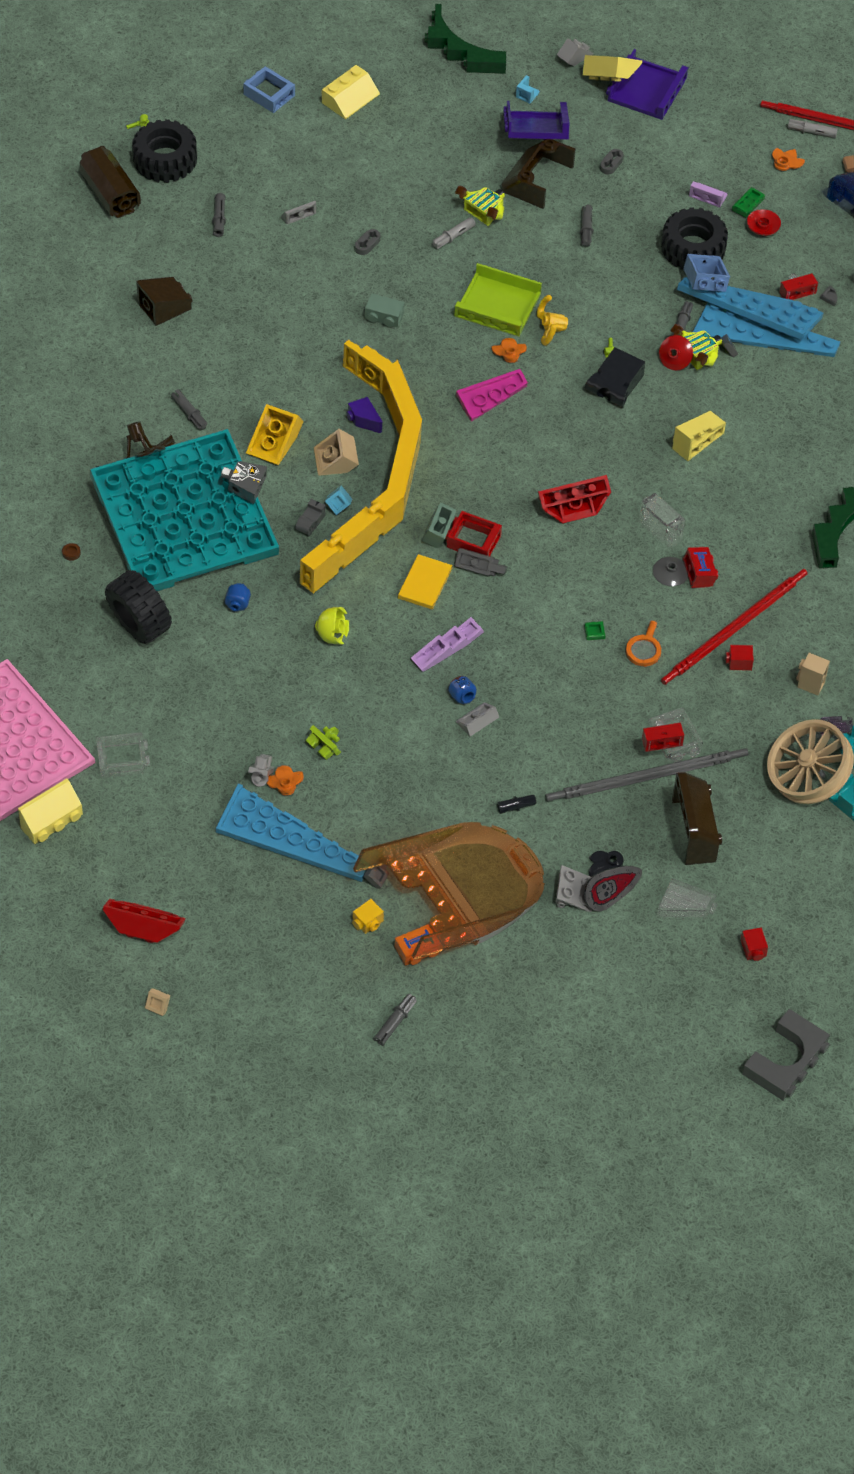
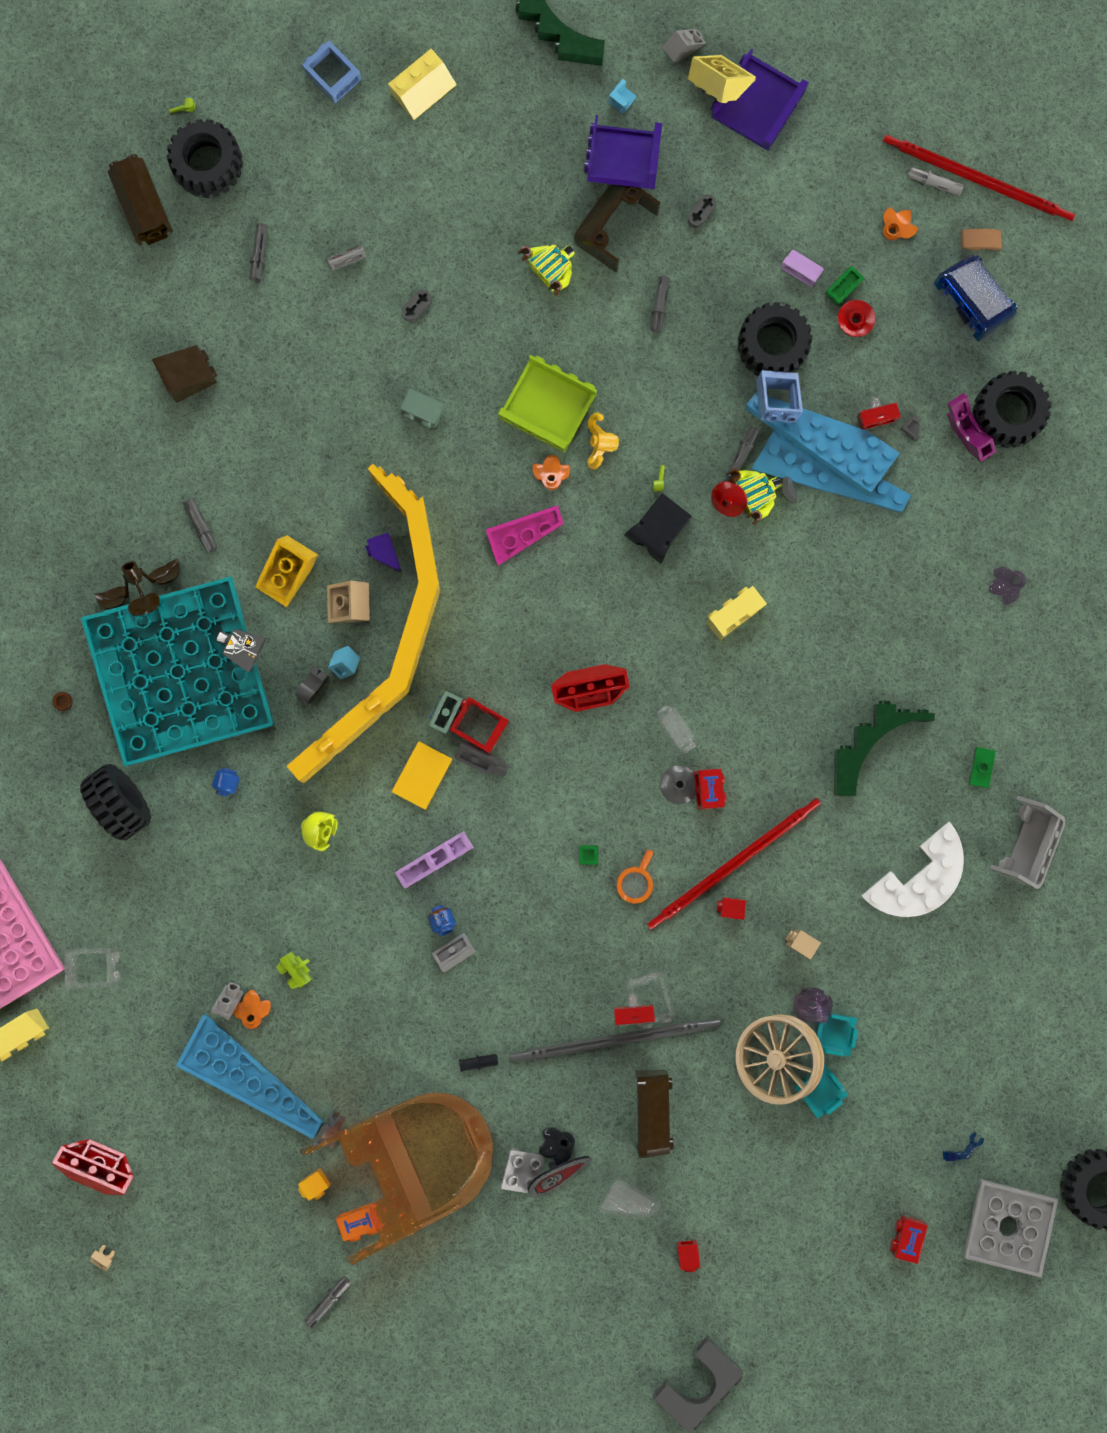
camera: 10 degrees right, 30 degrees up
light grey axle [432,217,476,249] -> none

